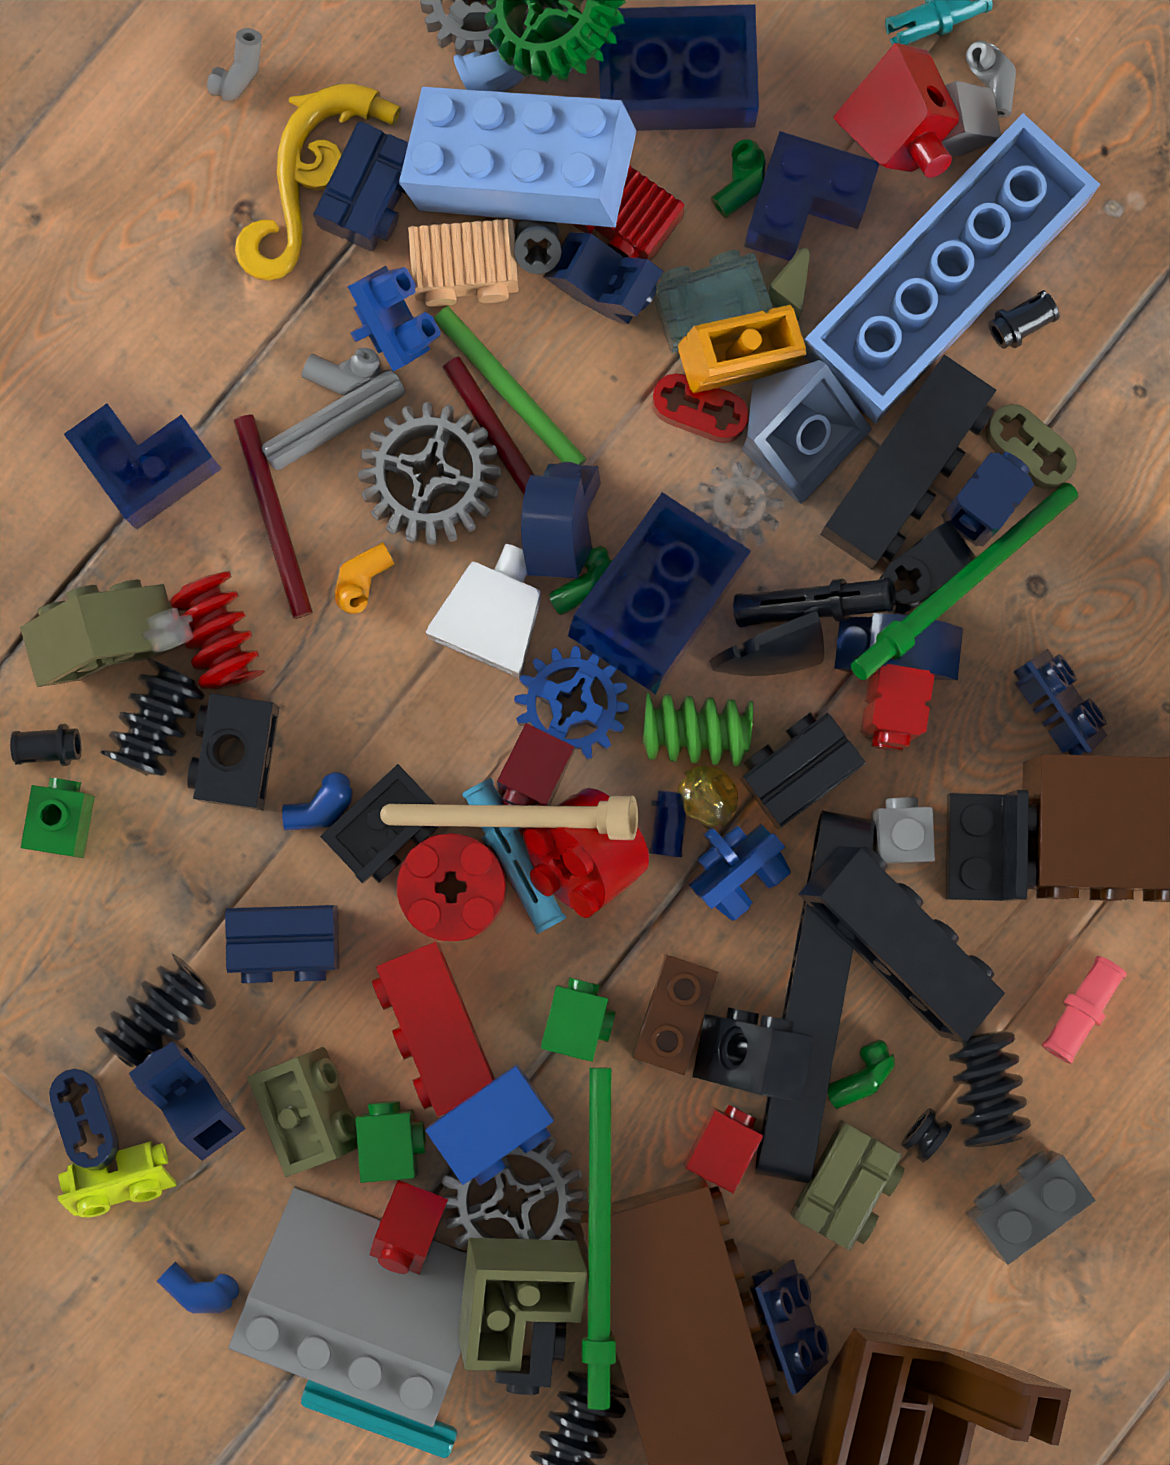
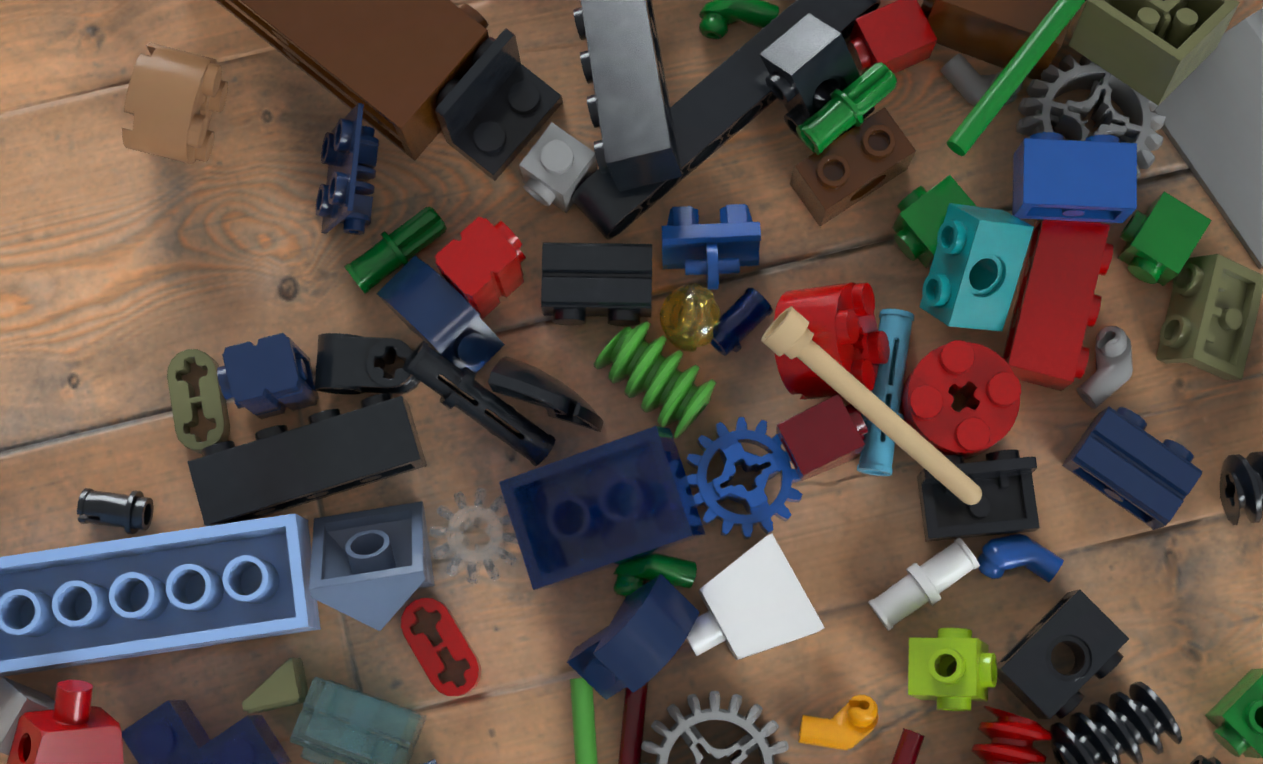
camera: 140 degrees left, 5 degrees down
red brick [369,1180,448,1275] -> none
light orange brick [678,305,806,393] -> none
green bar [851,482,1078,680] -> none
none -> green axle [344,207,447,294]
none -> green axle [796,62,897,155]
none -> white pin [868,538,980,631]
none -> lime brick [908,628,997,711]
none -> teal brick [919,203,1034,331]
none -> light grey arm [940,53,1023,106]
none -> light grey arm [1077,326,1133,409]

